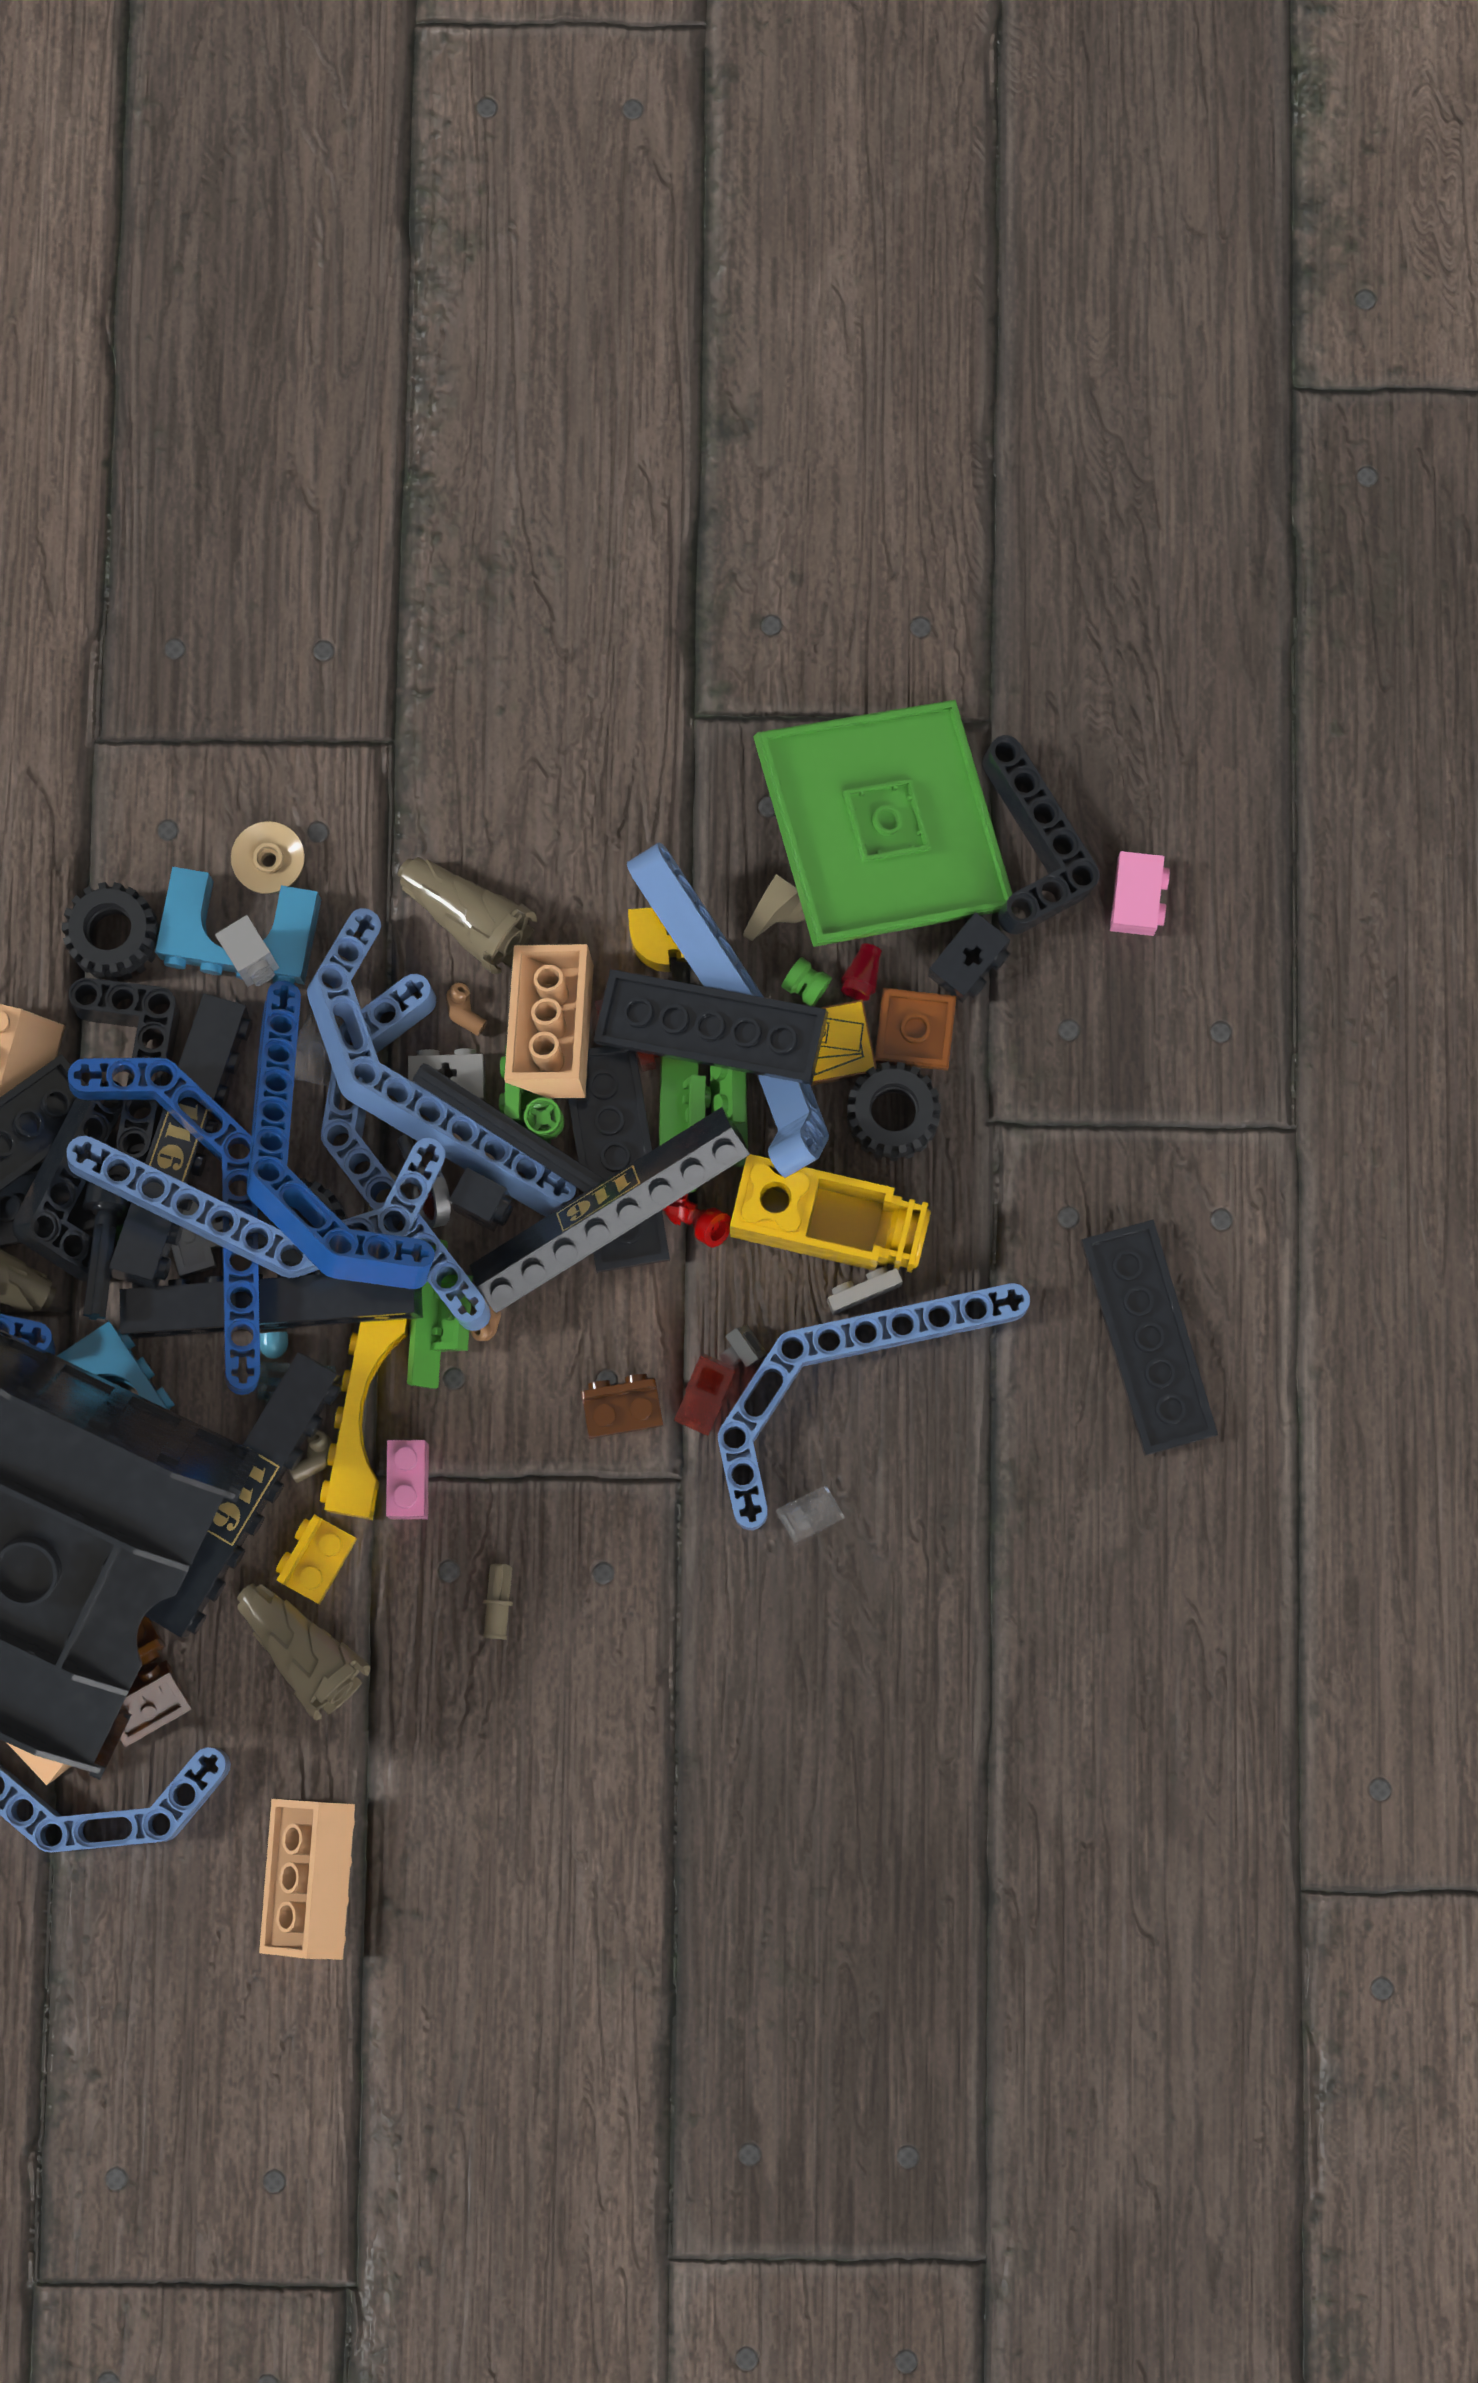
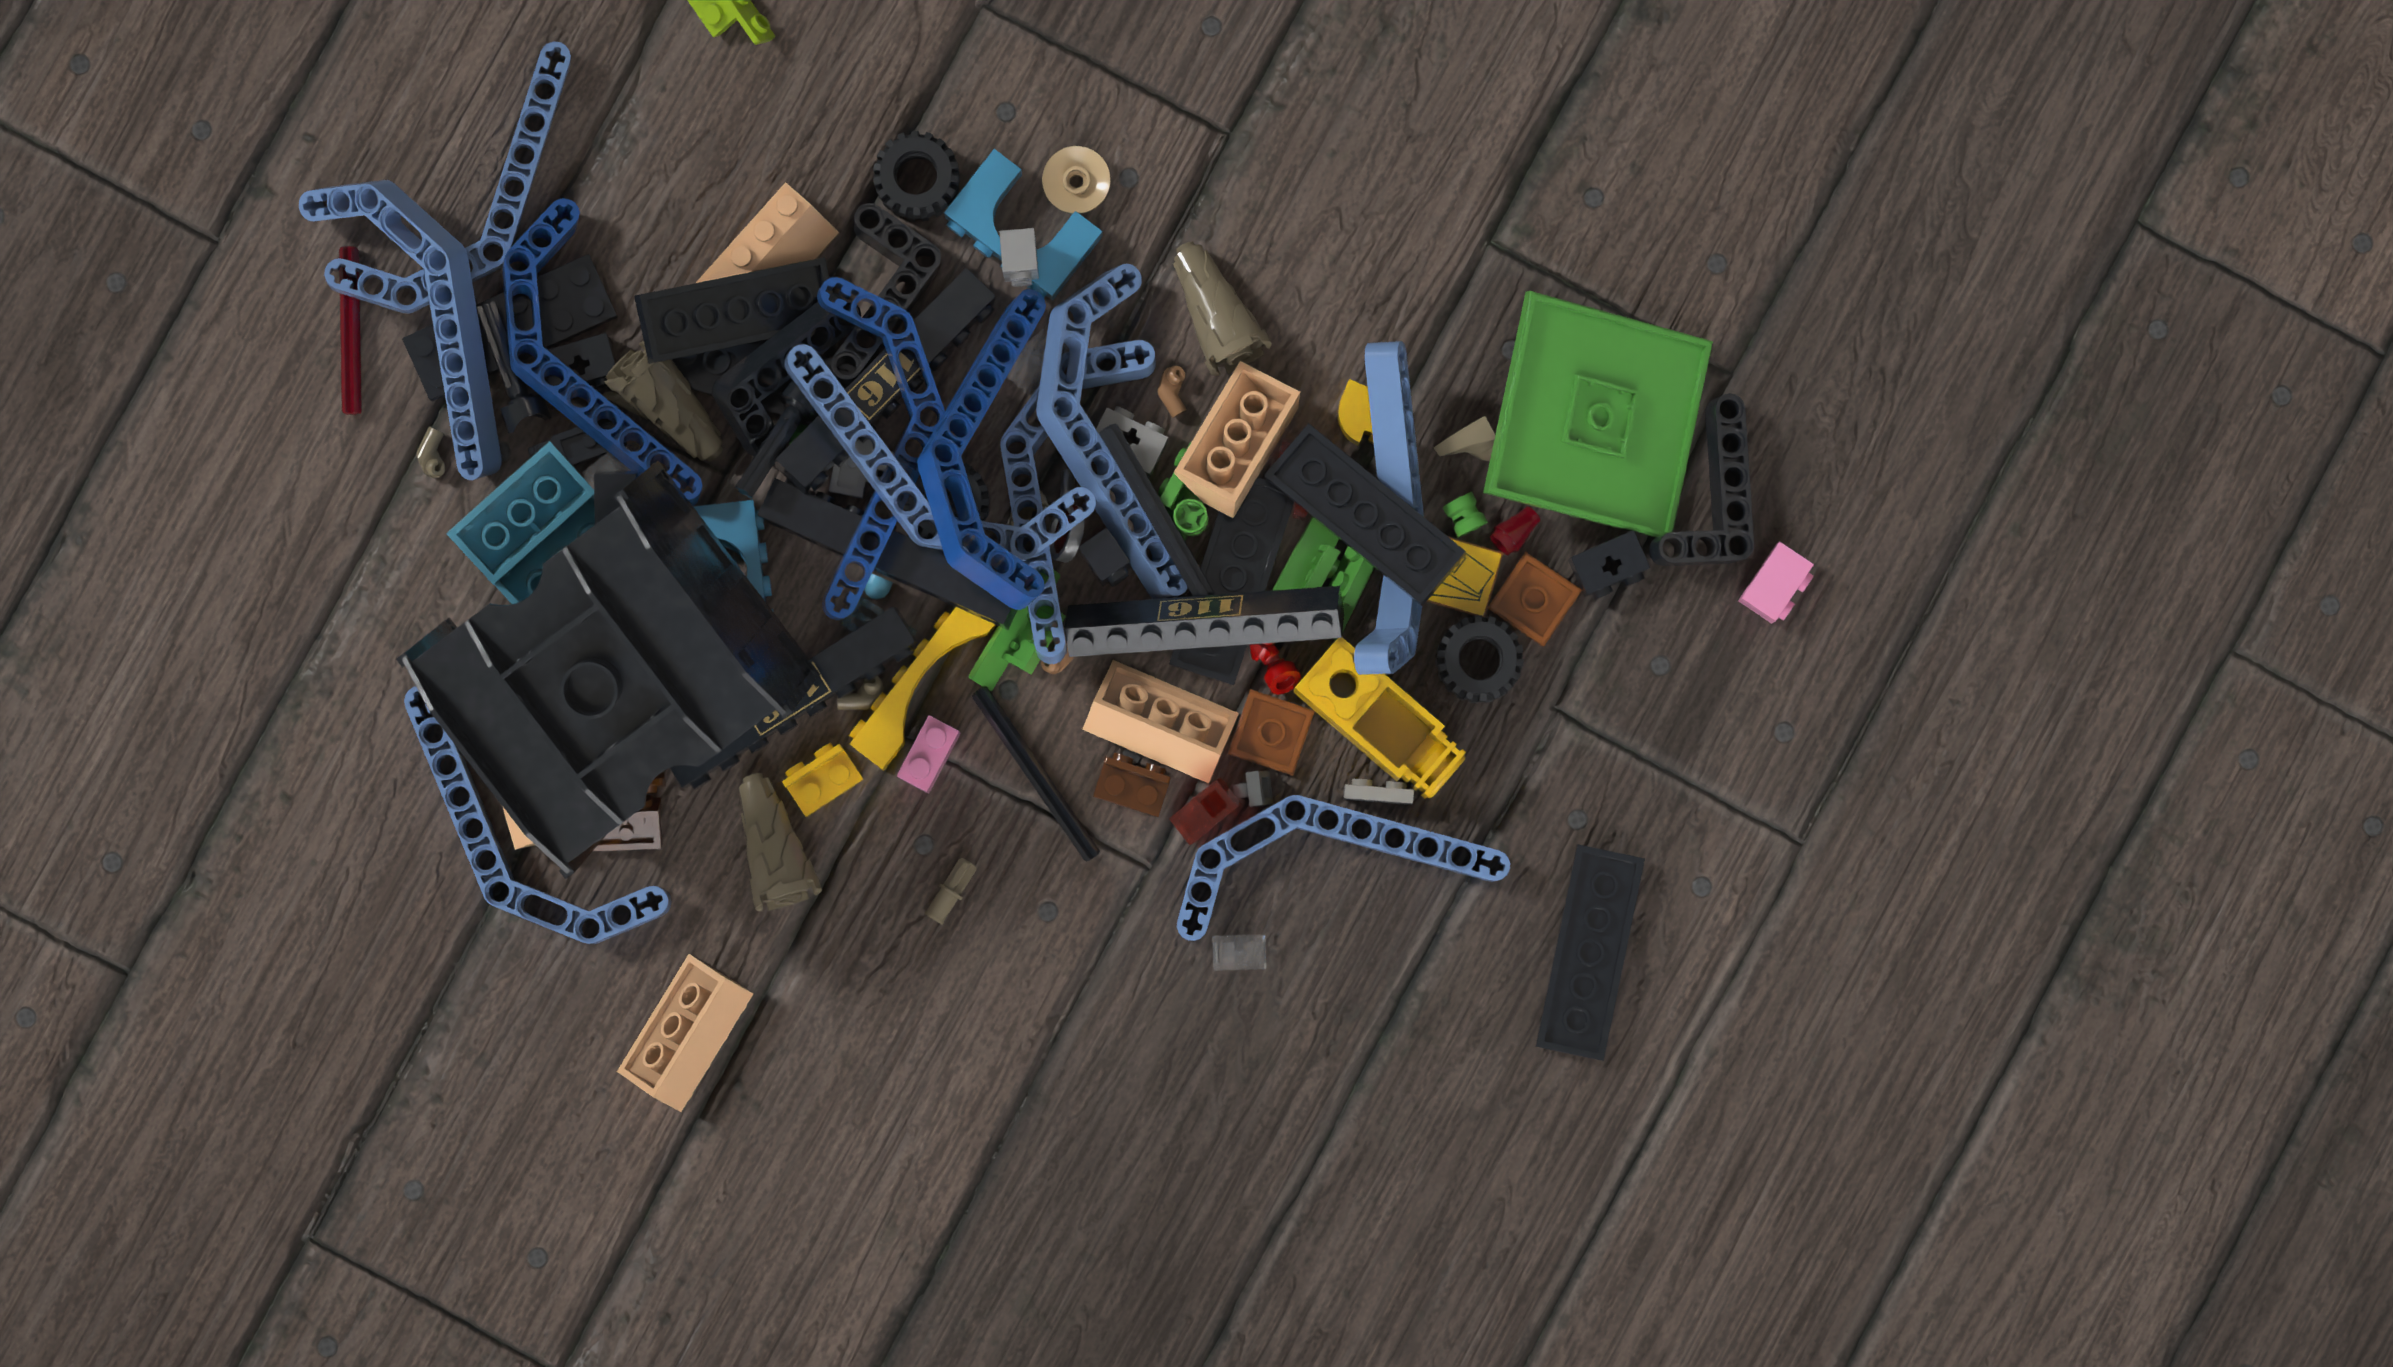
camera: 20 degrees right, 5 degrees up
none -> black axle [972,686,1100,862]
none -> light nougat slope [1082,660,1239,783]
none -> dark orange tile [1228,689,1315,776]

